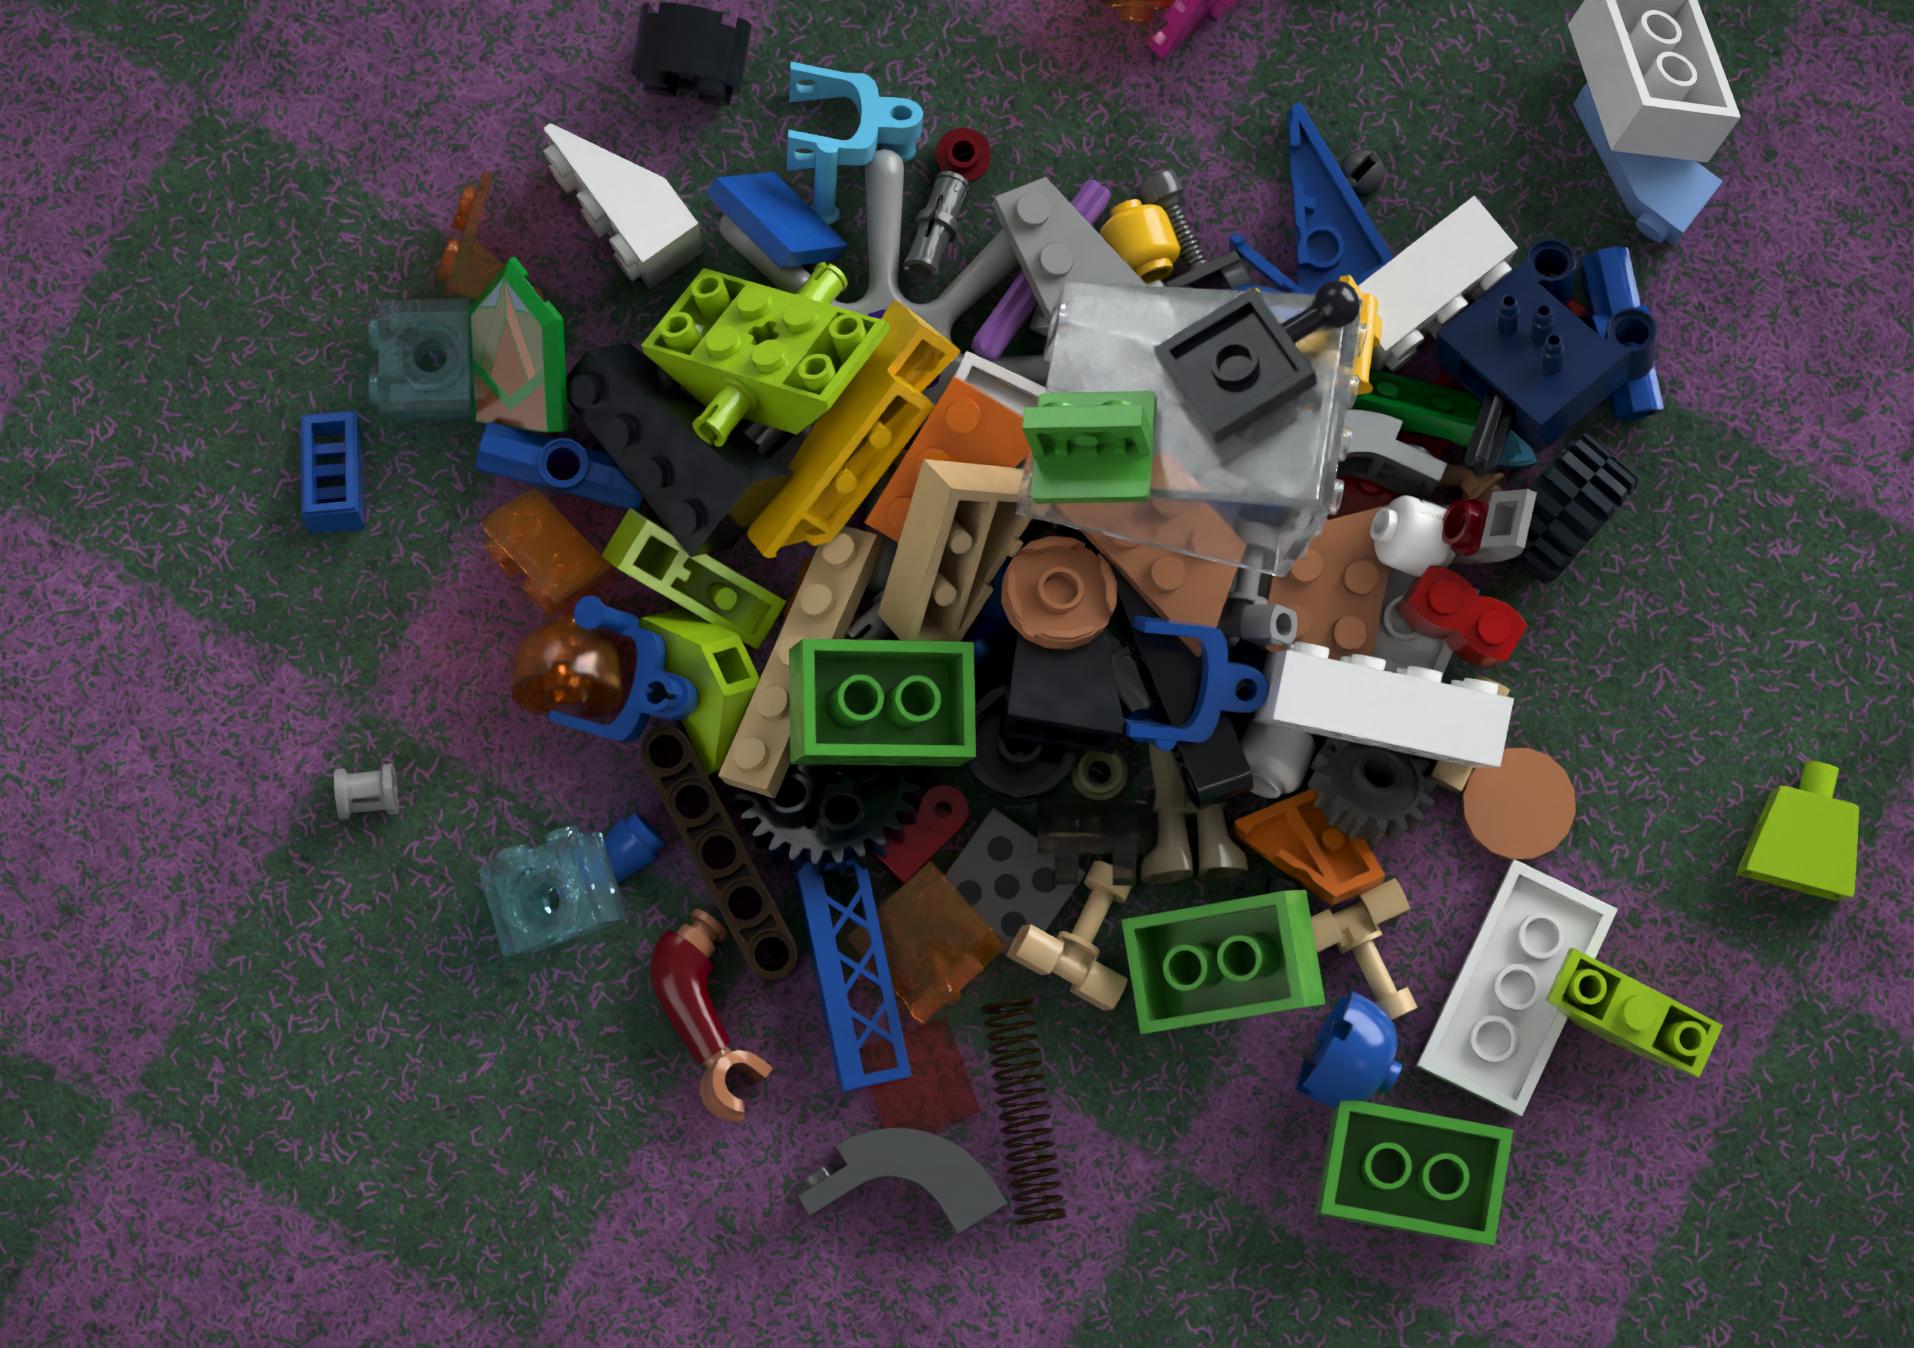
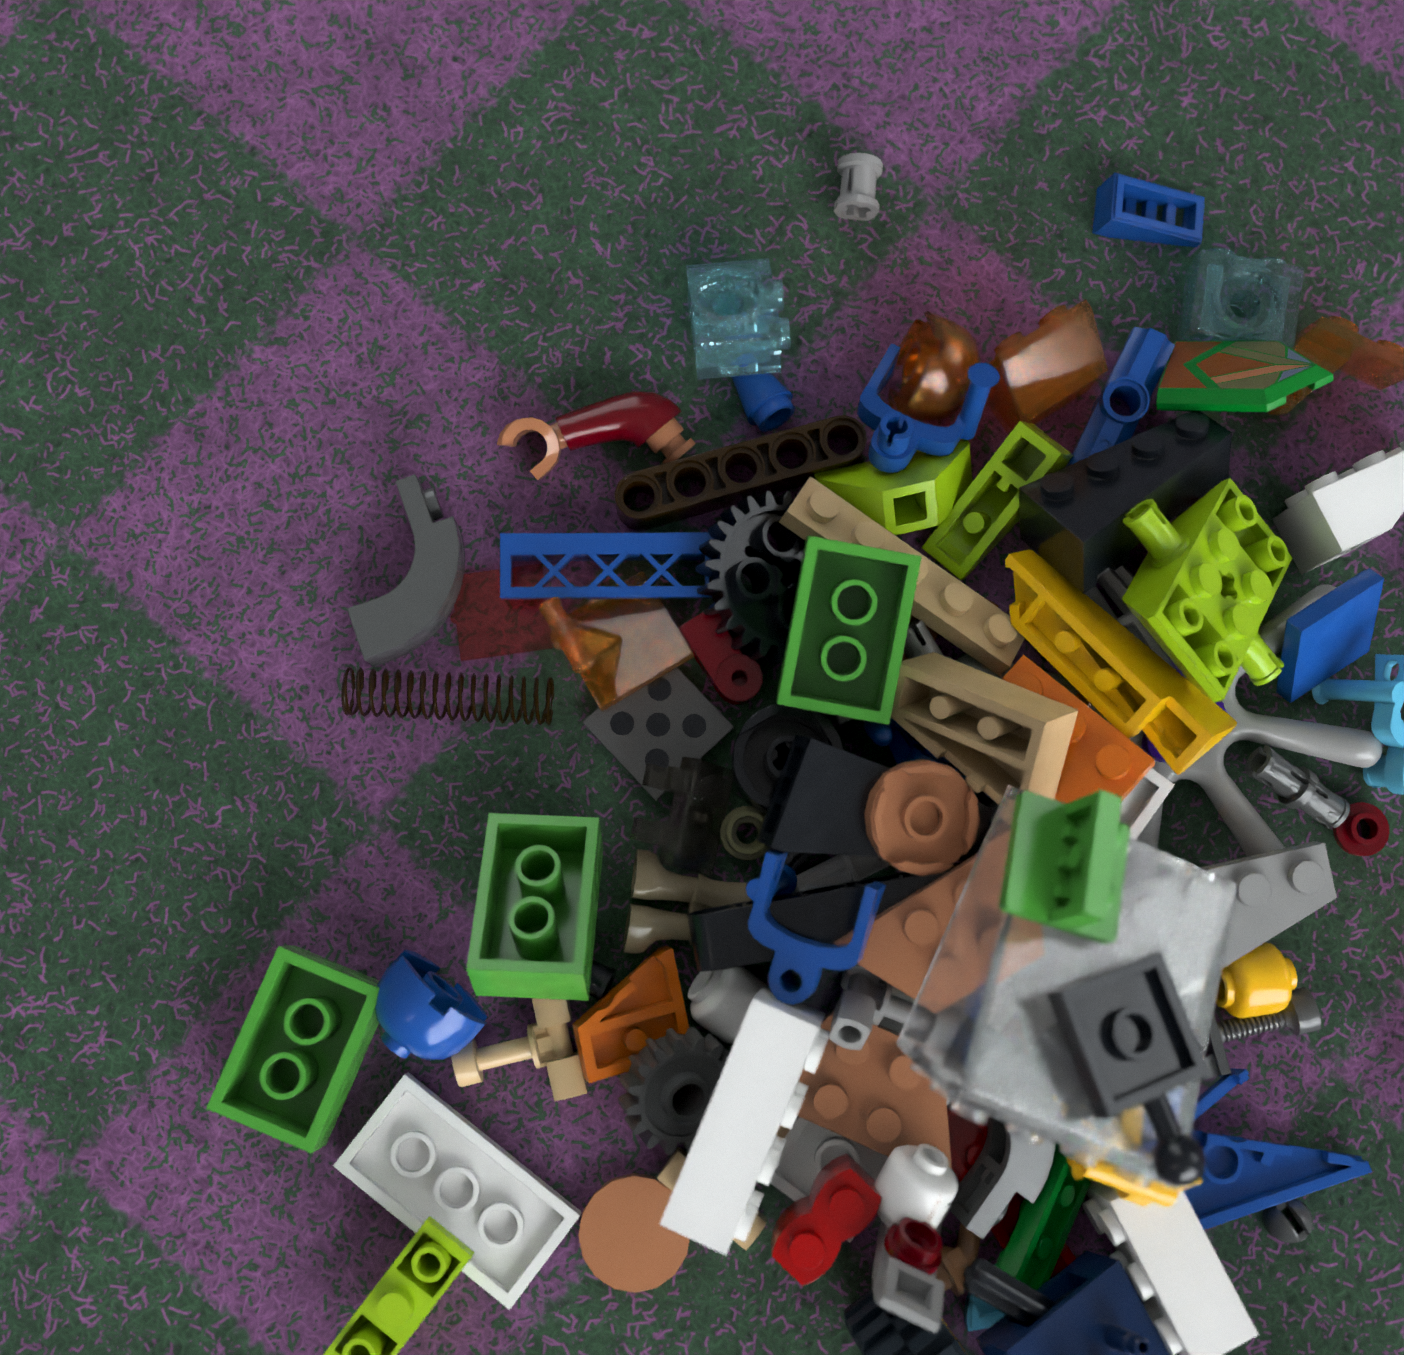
camera: 100 degrees right, 0 degrees up
medium lavender axle [971,180,1111,362] -> none
tan bar [1007,861,1135,1011] -> none

